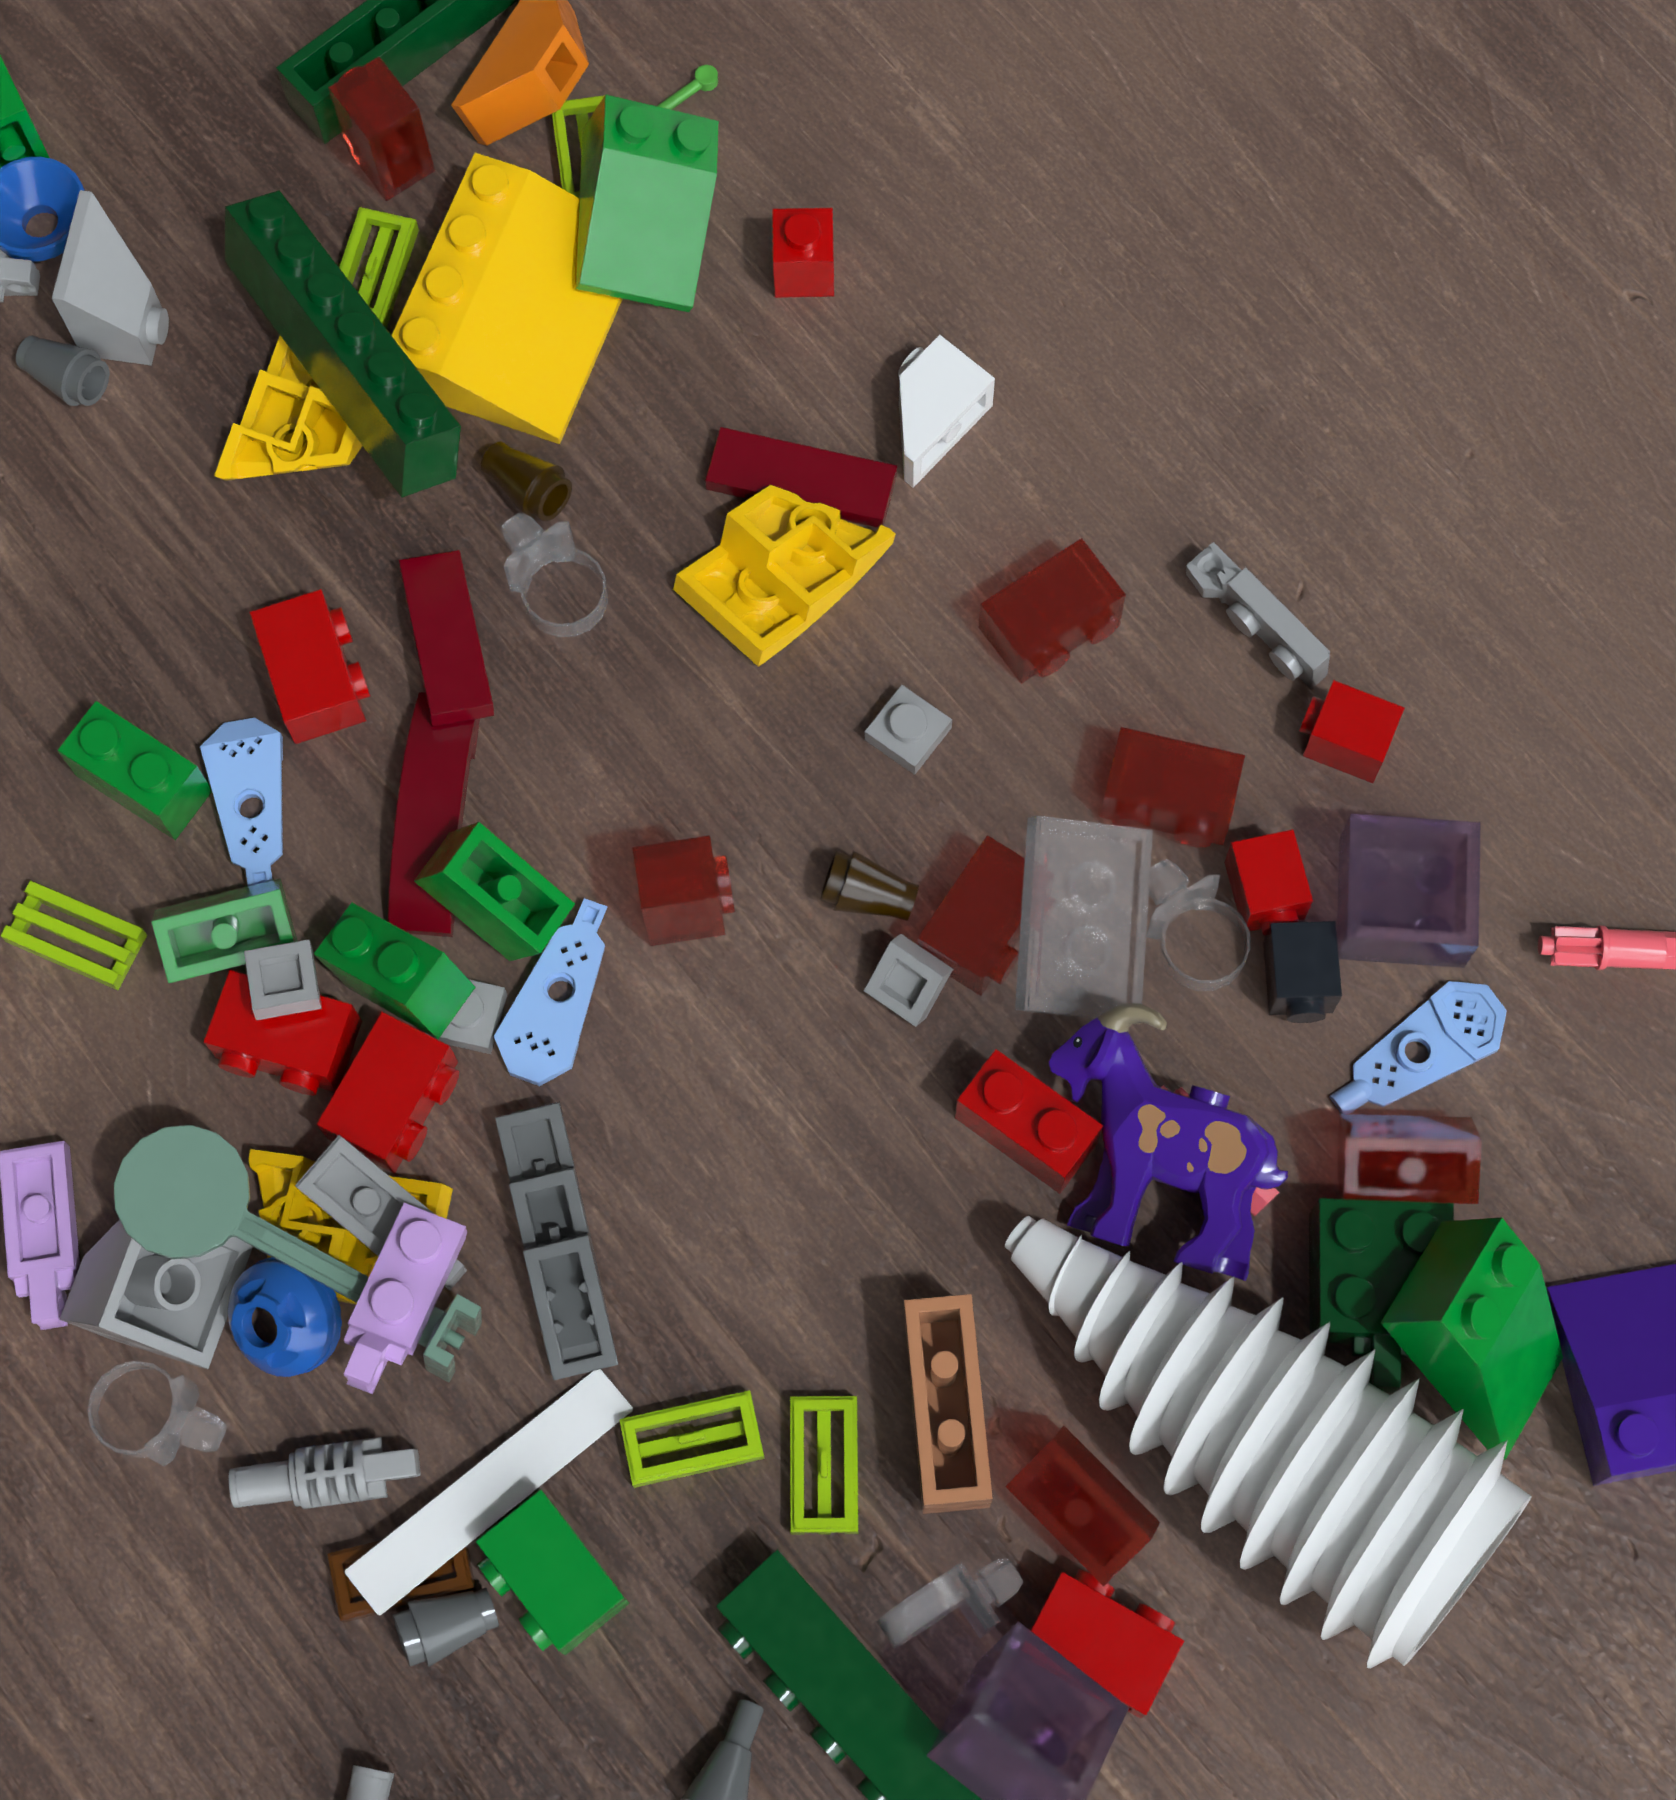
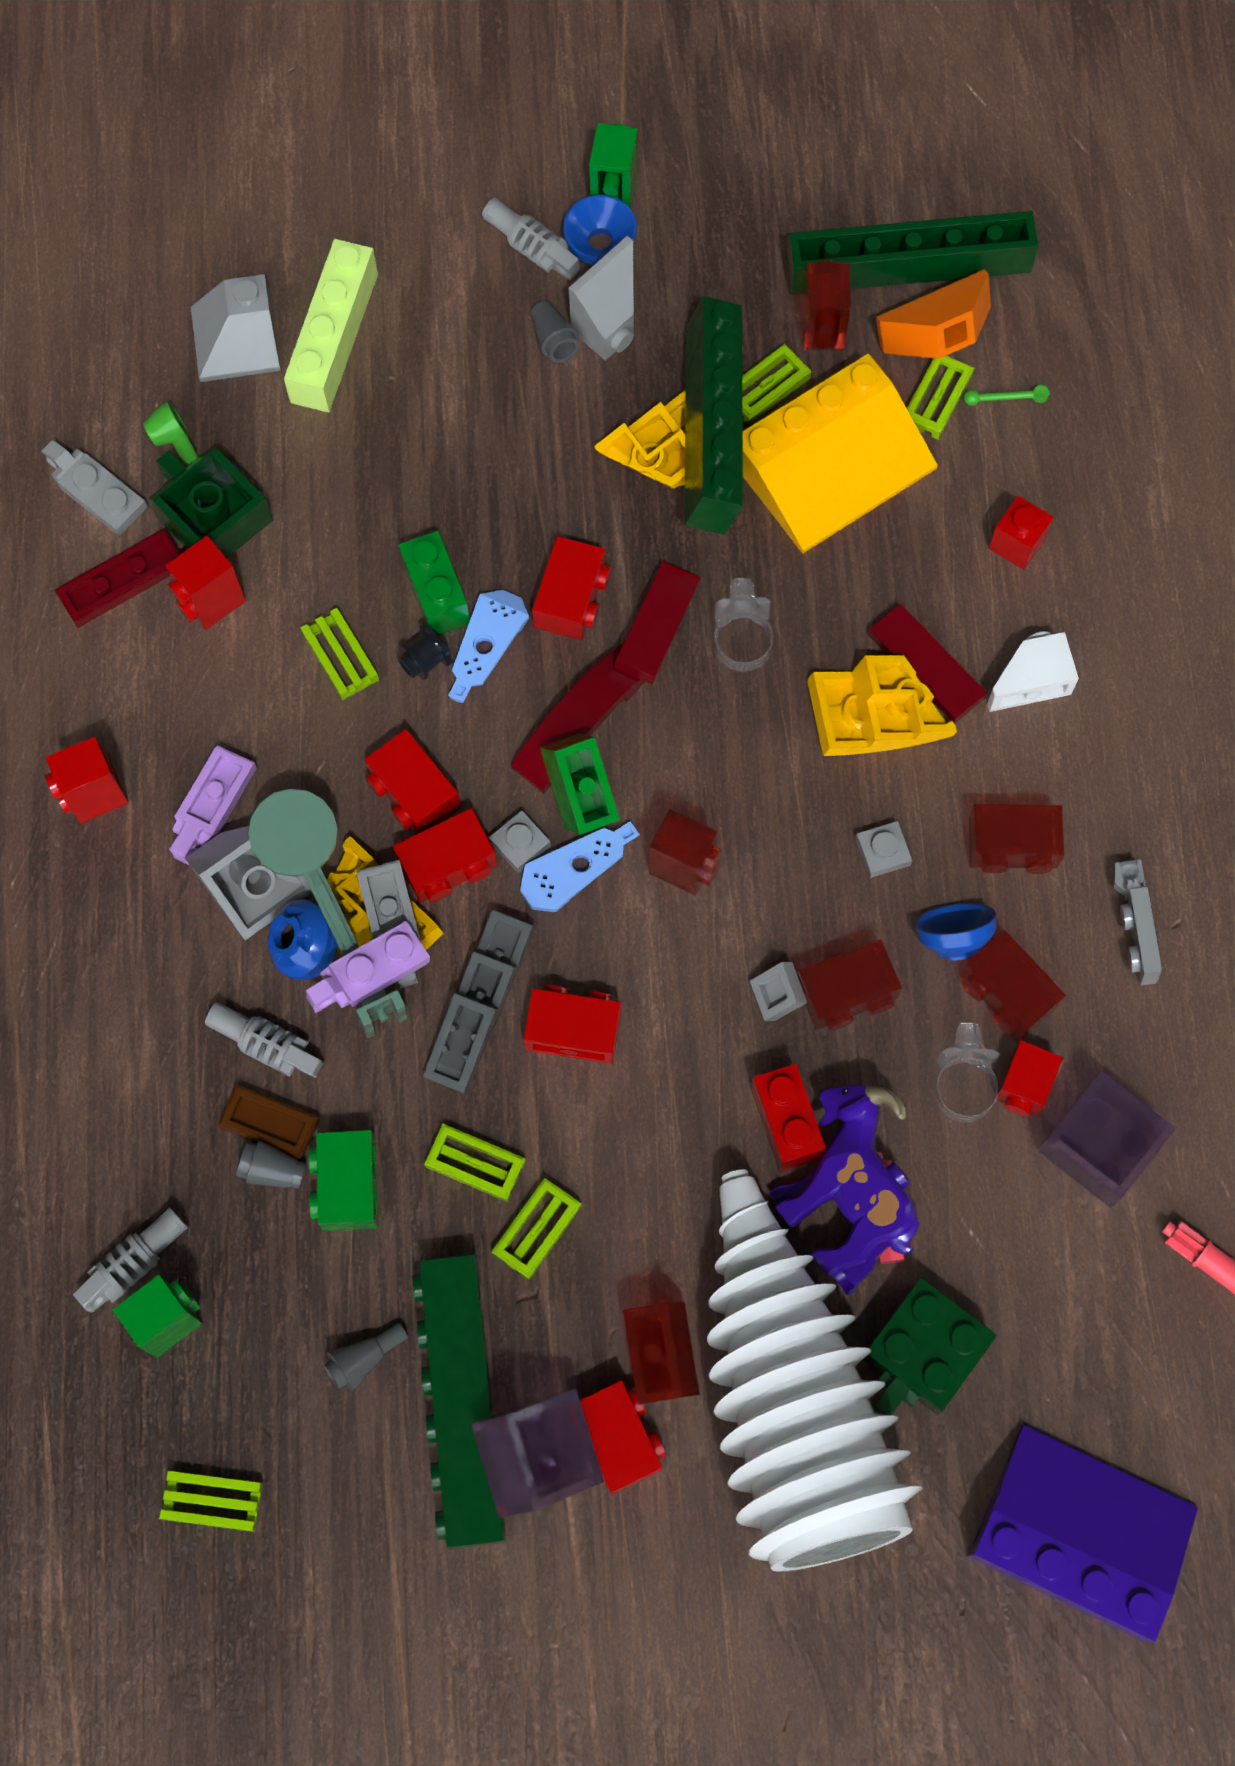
camera: 35 degrees right, 0 degrees up
clear piece [87,1361,227,1466] -> none
green brick [151,878,297,984] -> none
light grey plate [244,940,322,1020] -> none
green brick [314,902,476,1039] -> none
white sticker [345,1369,633,1615] -> none
dark brown cone [481,441,572,521] -> none
slope [576,94,719,312] -> none
dark brown cone [820,850,919,921] -> none
clear piece [877,1558,1023,1648] -> none
nougat brick [904,1294,993,1514] -> none
clear tile [1015,815,1153,1019] -> none
black brick [1263,921,1342,1023] -> none
red brick [1299,680,1405,783] -> none
light blue piece [1329,981,1507,1117] -> none
clear red brick [1337,1114,1482,1204] -> none
green slope [1381,1217,1563,1460] -> none
none -> black brick [397,622,452,680]
none -> red brick [523,985,622,1064]
none -> blue piece [915,903,997,961]

